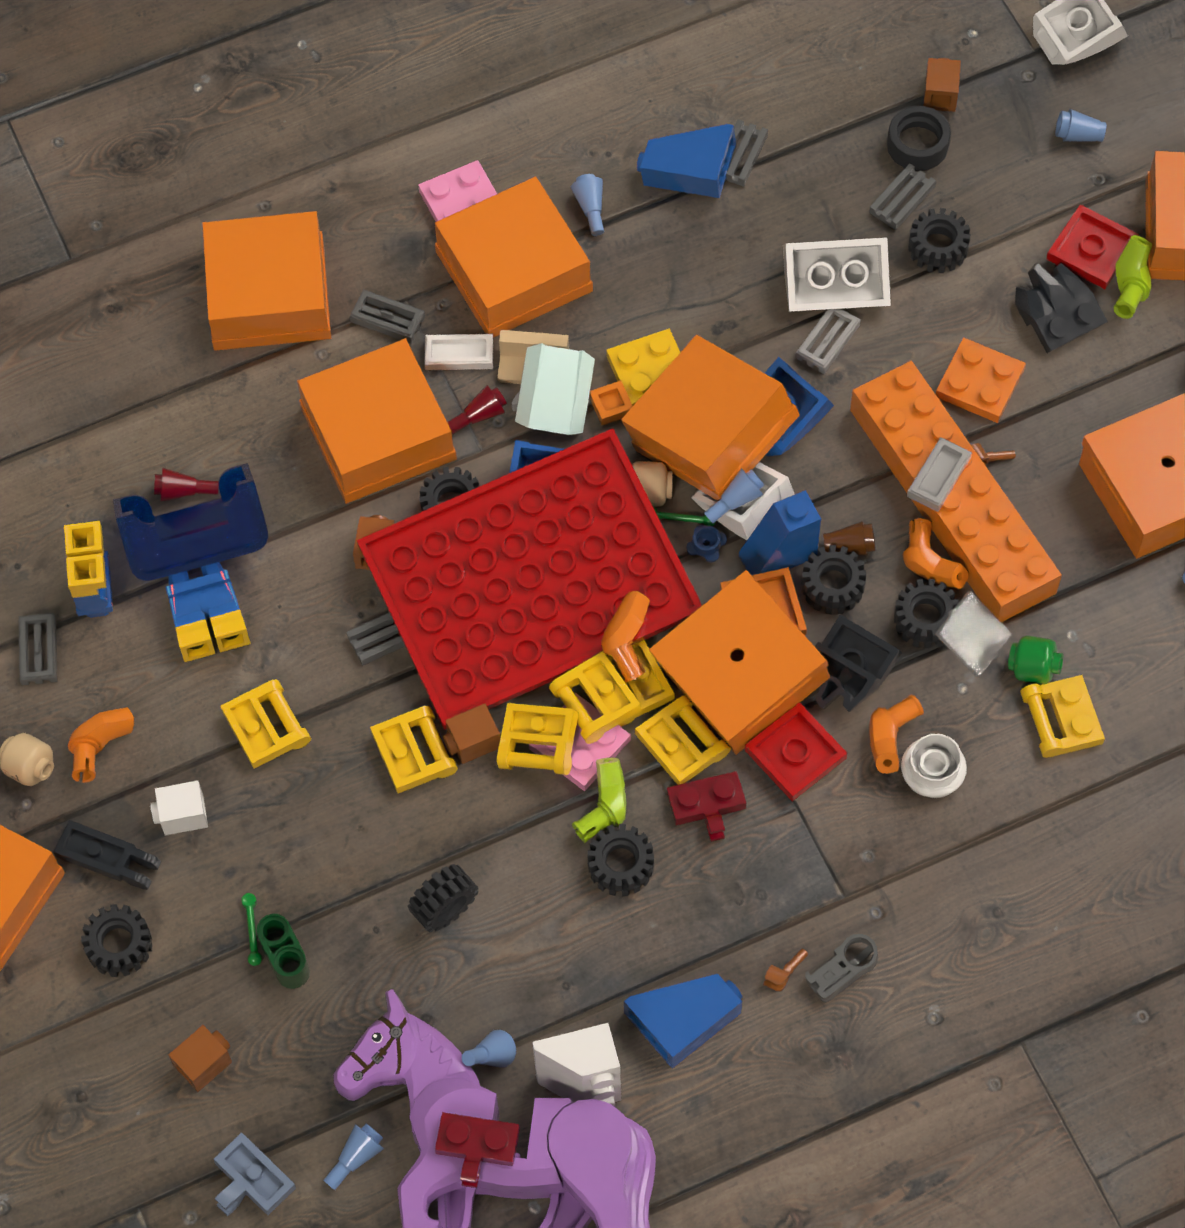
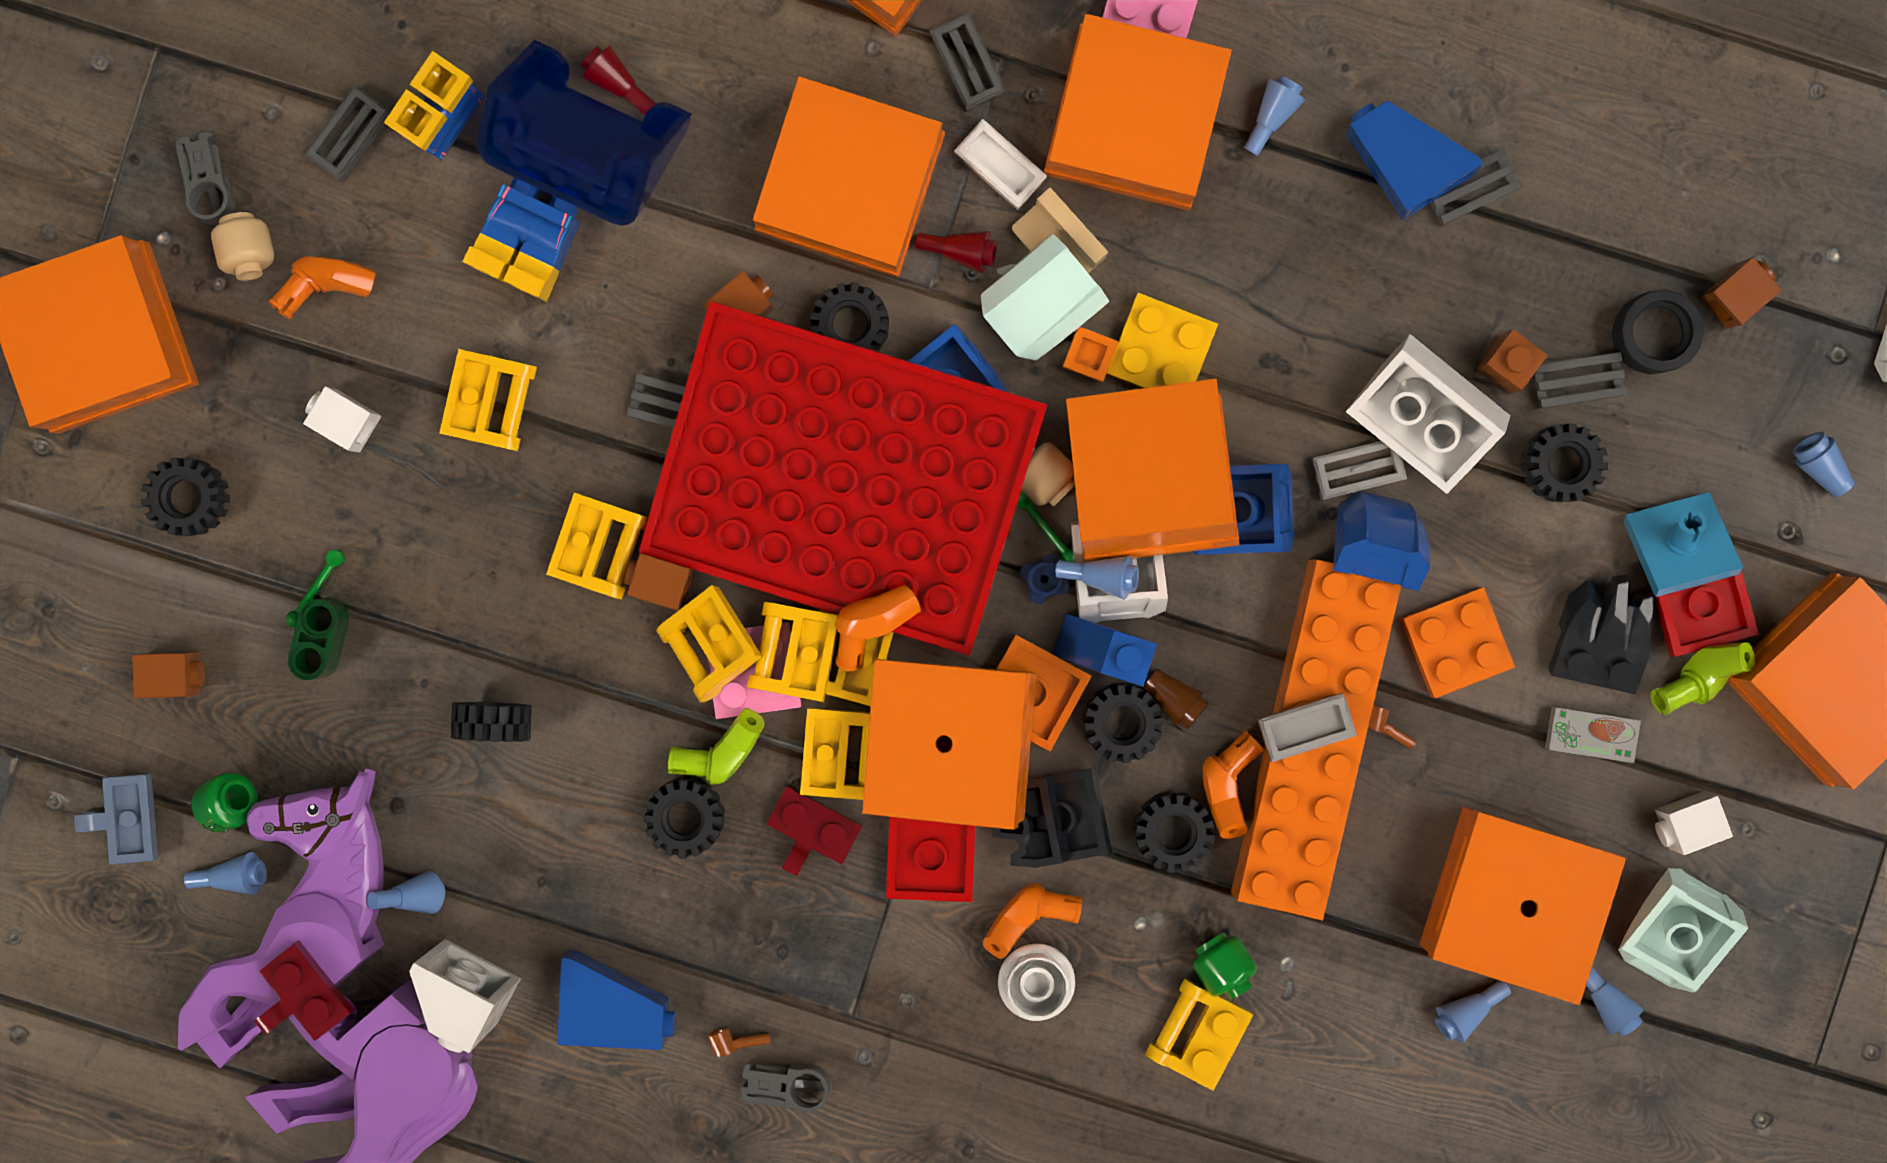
camera: 40 degrees right, 25 degrees up
black hinge [53,820,162,890] -> none
clear piece [935,591,1012,677] -> none
none -> green head [192,772,258,833]
none -> blue slope [1333,491,1430,591]
none -> dark orange brick [1474,329,1548,394]
none -> light grey tile [1545,706,1641,763]
none -> dark azure tile [1623,492,1743,597]

